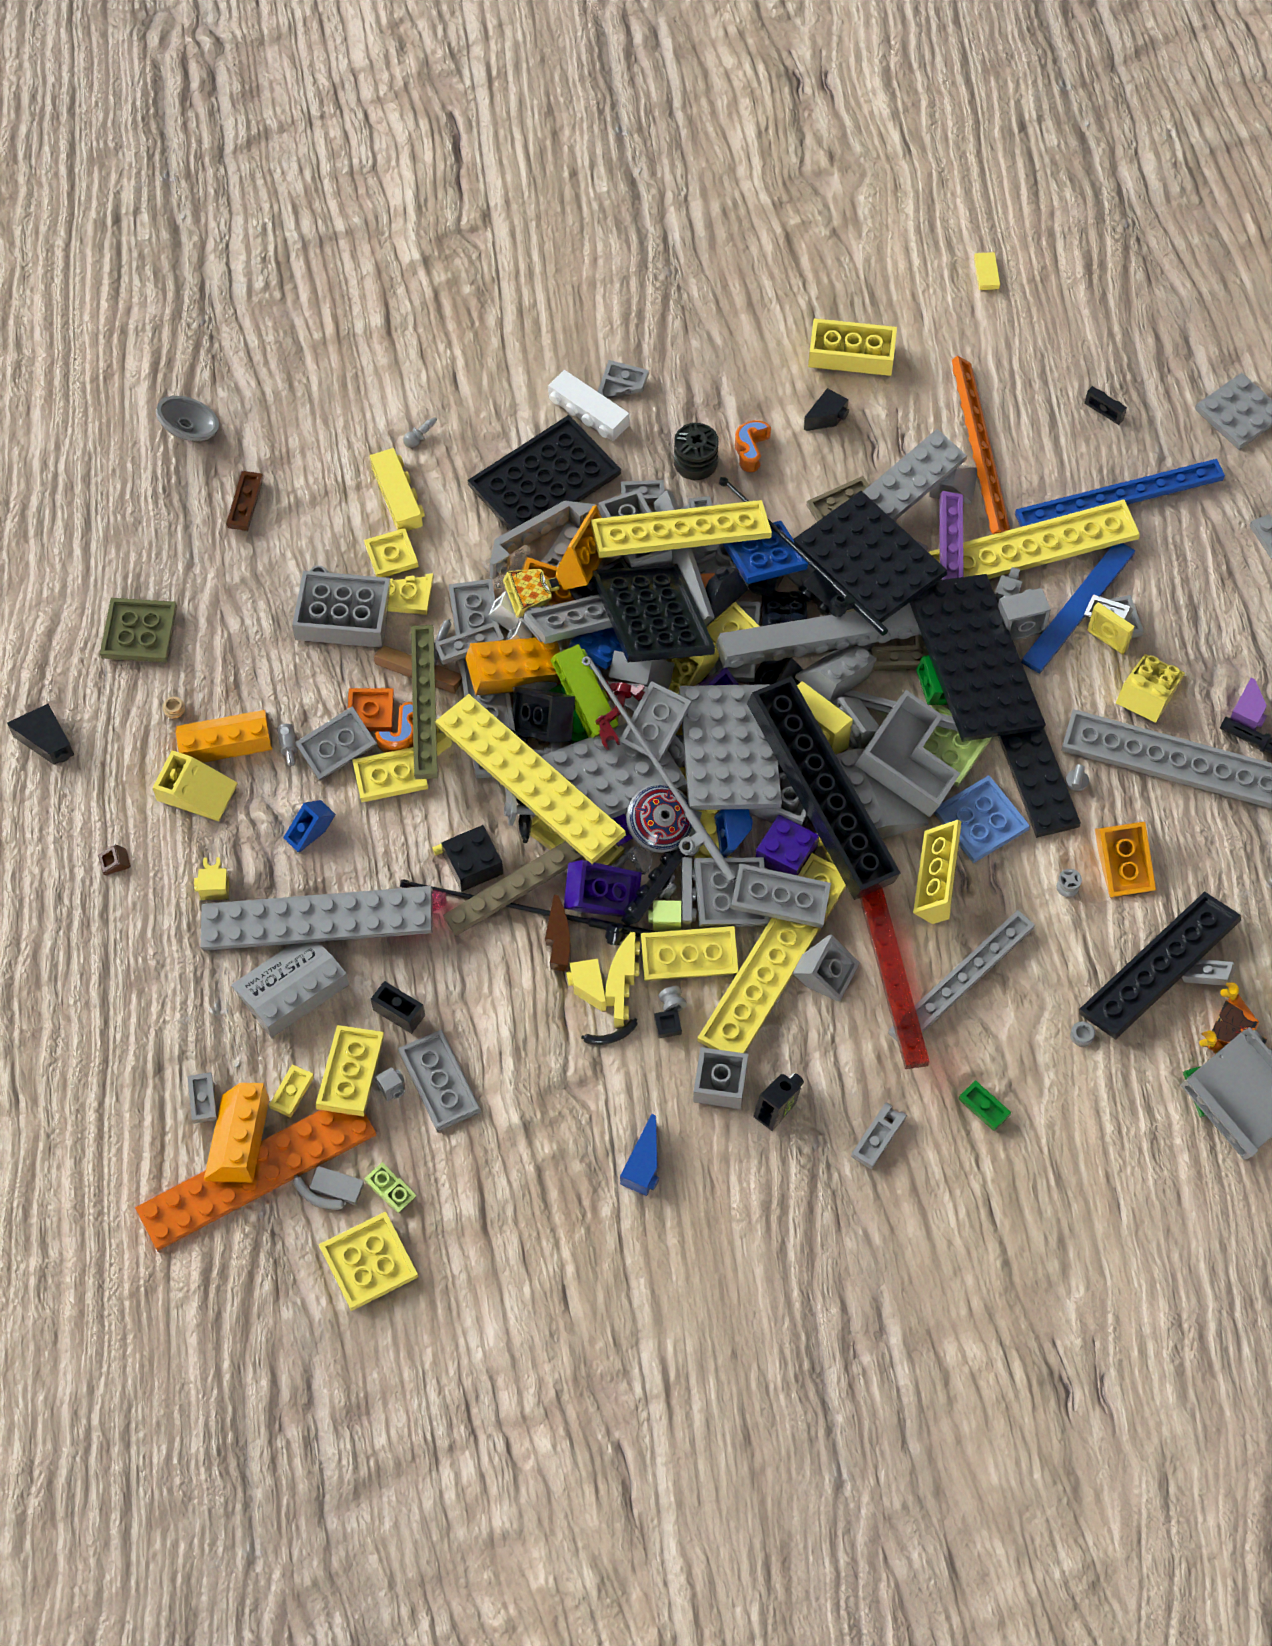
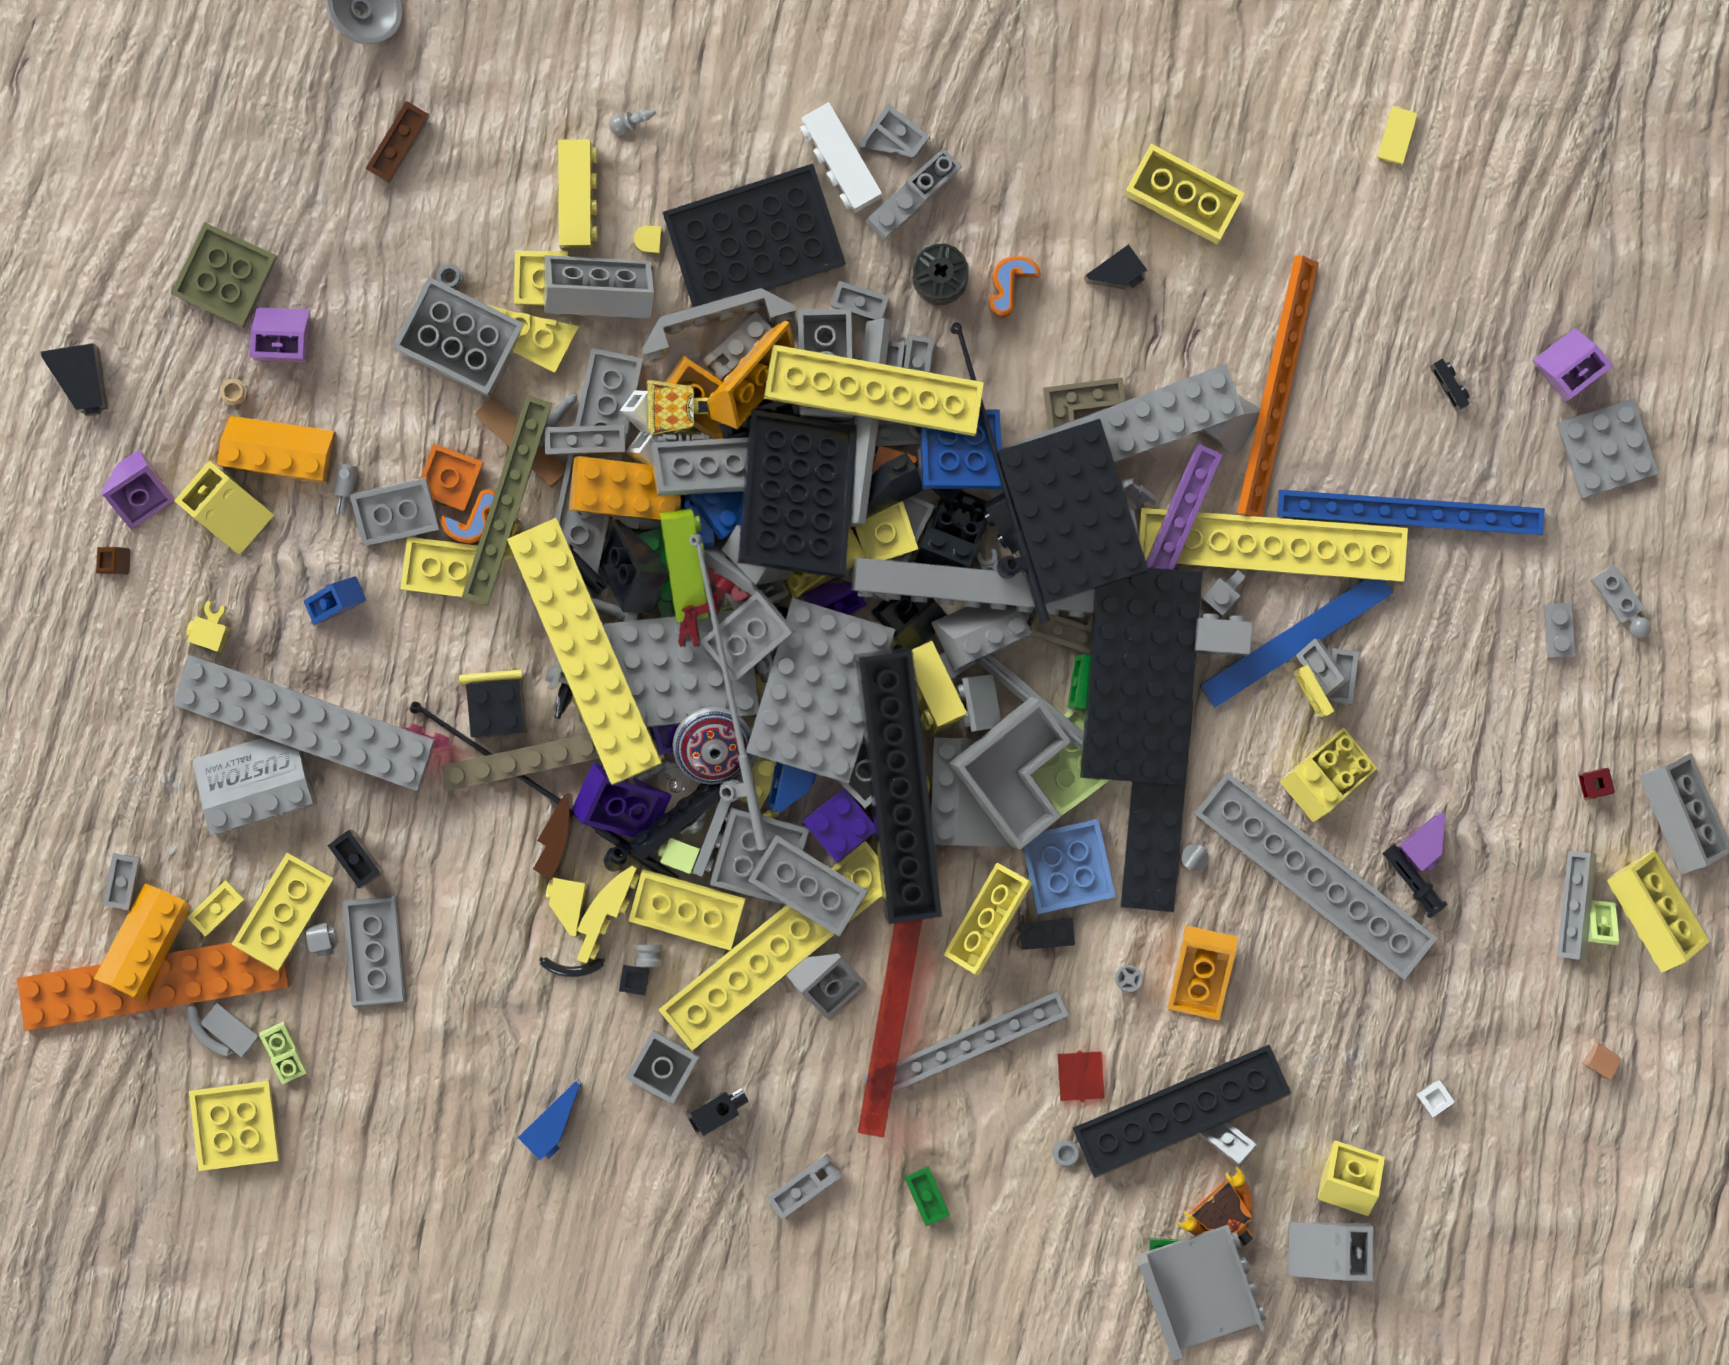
camera: 25 degrees right, 25 degrees up
none -> medium lavender slope [101,449,175,529]
none -> medium lavender slope [249,307,310,363]
none -> light grey slope [543,255,654,319]
none -> light yellow tile [634,225,662,254]
none -> light grey slope [866,148,961,240]
none -> black plate [1019,918,1075,950]
none -> clear red piece [1057,1050,1104,1102]
none -> medium lavender slope [1533,328,1613,402]

